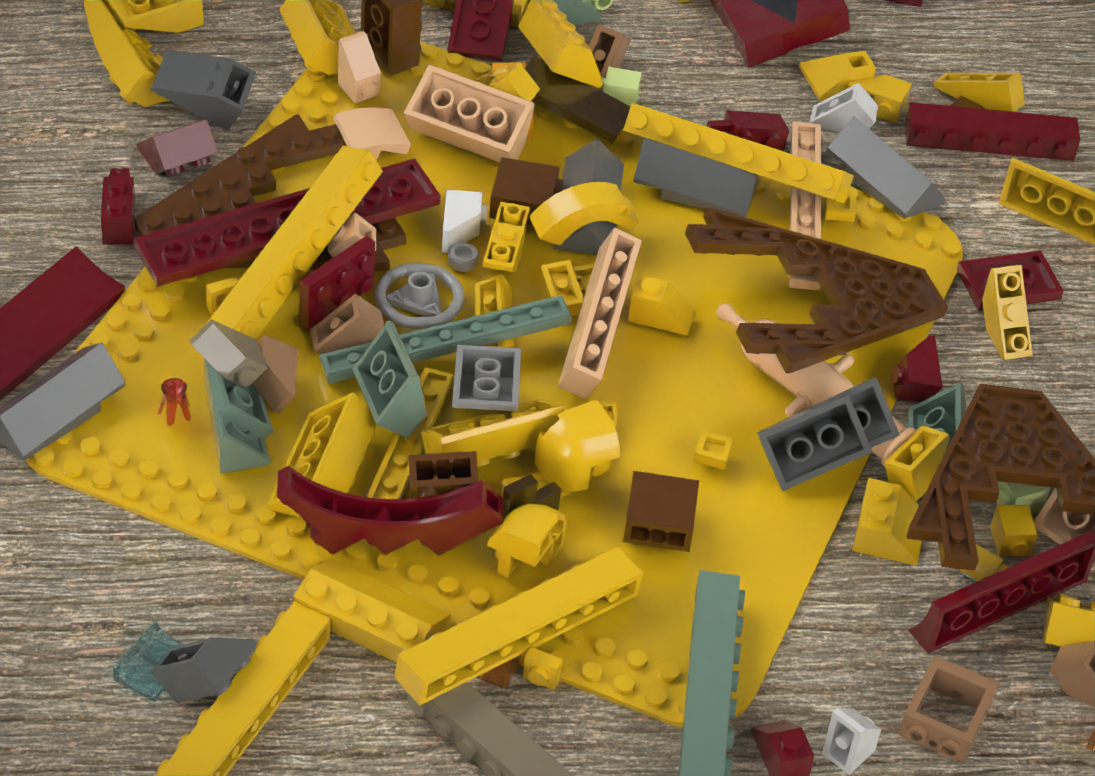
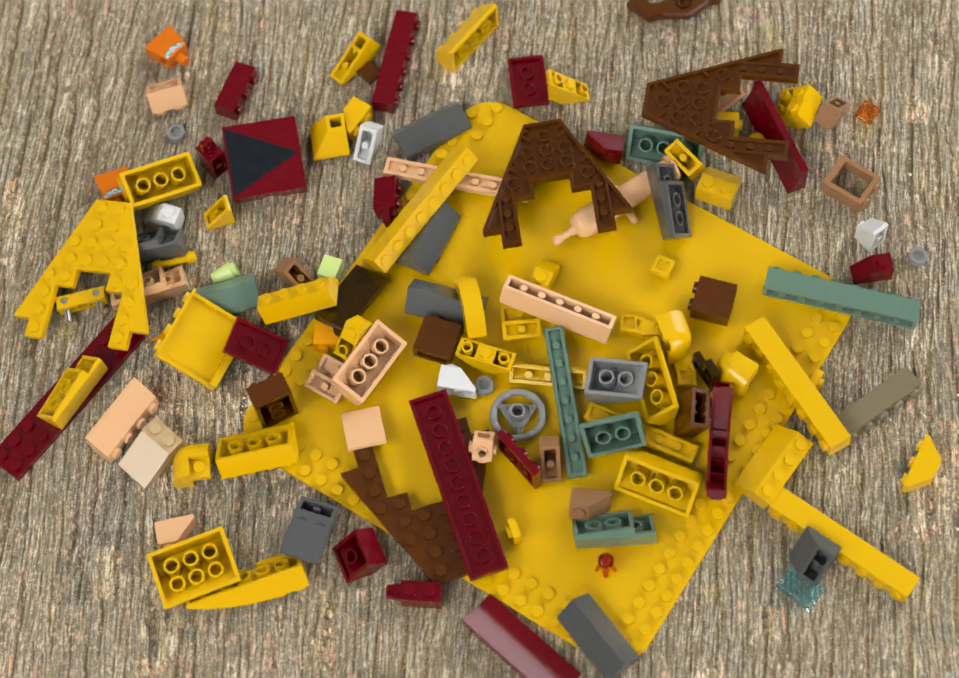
camera: 70 degrees left, 20 degrees up
dark tan slope [190,319,269,388] -> none
yellow brick [204,146,383,340] -> none
light nougat slope [338,31,381,104] -> none

